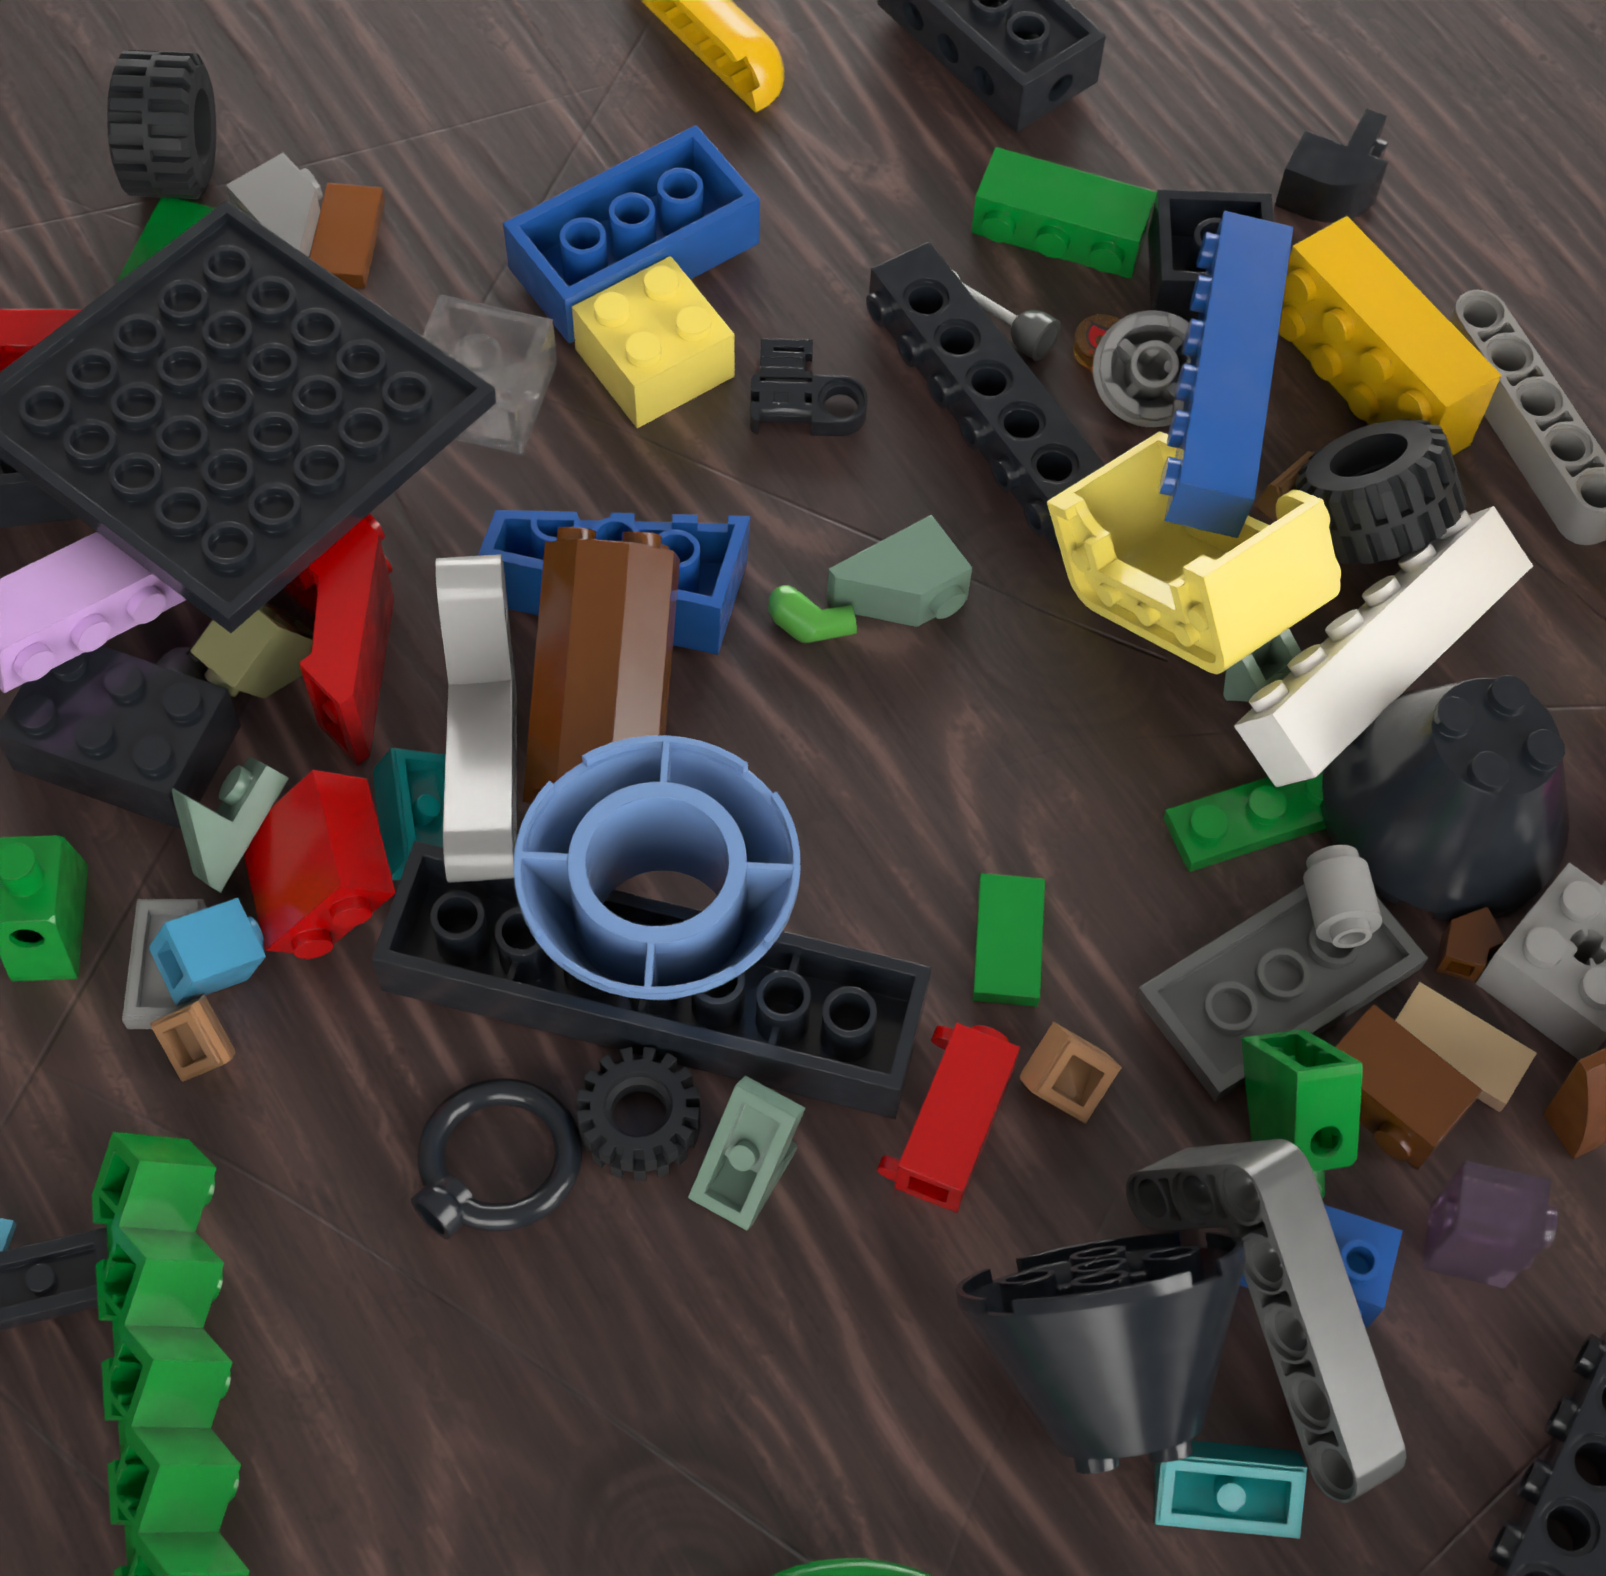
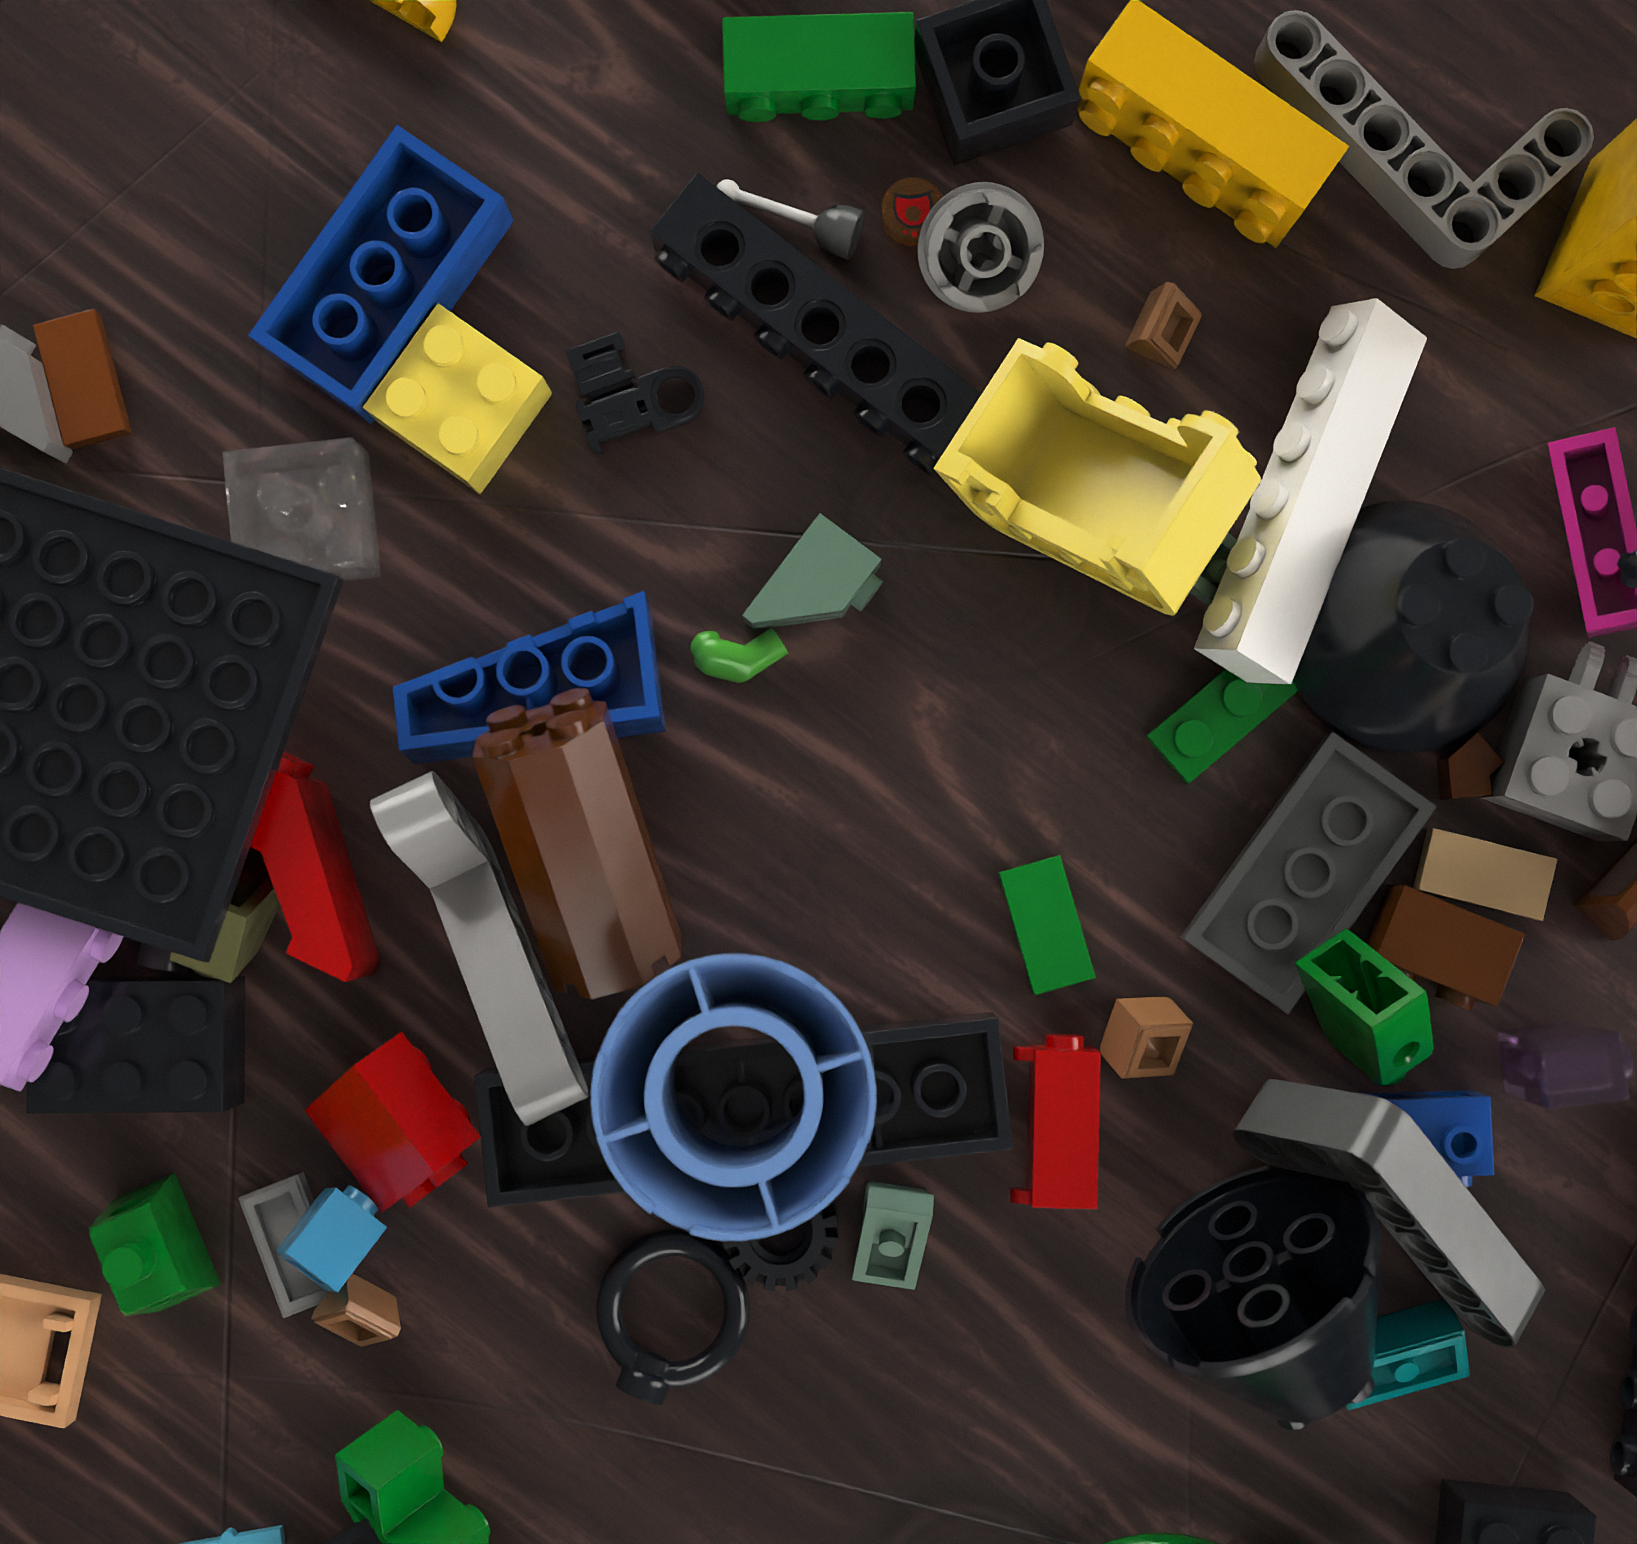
camera: 15 degrees left, 25 degrees up
sand green slope [172,756,289,892] -> none
teal slope [373,748,446,880] -> none
blue brick [1159,211,1293,538] -> none
black tyre [1296,419,1466,564] -> none
light grey brick [1303,845,1383,948] -> none

